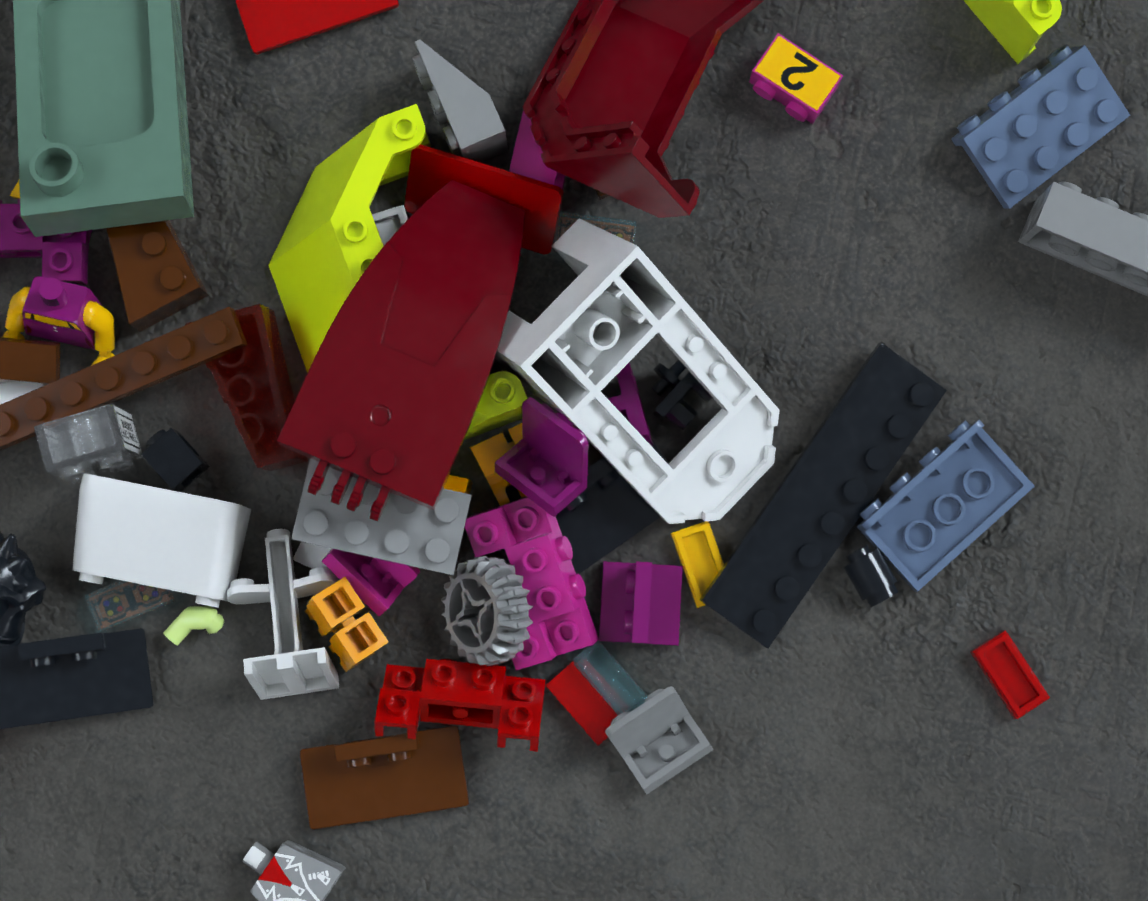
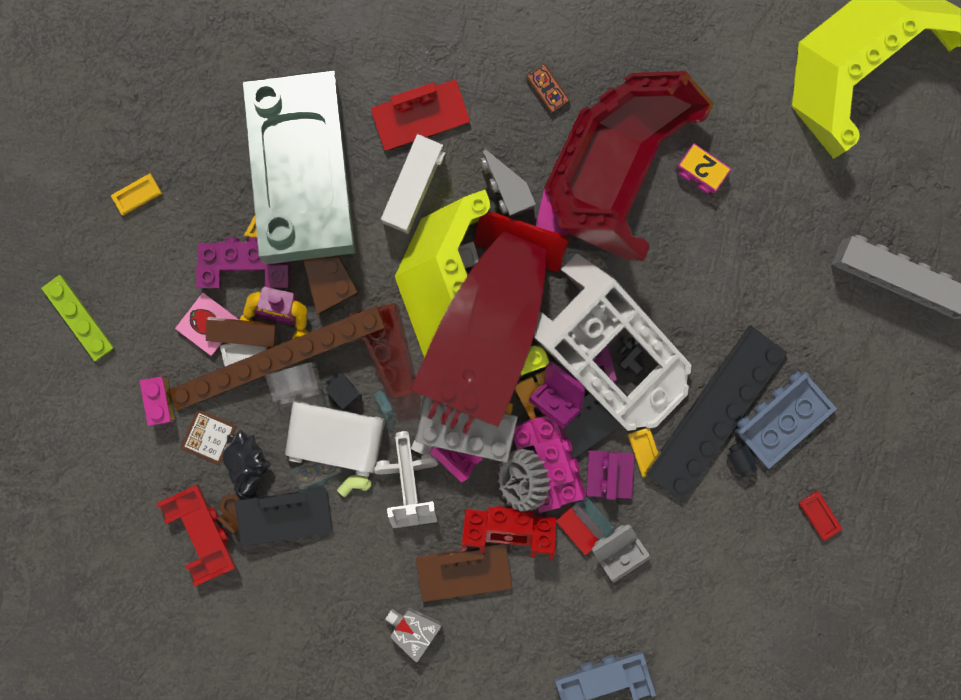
camera: 10 degrees left, 5 degrees up
light orange legs [305,577,389,672] -> none
sand blue bracket [951,45,1130,209] -> none
none -> clear light blue tile [373,390,393,414]
none -> white brick [381,134,445,234]

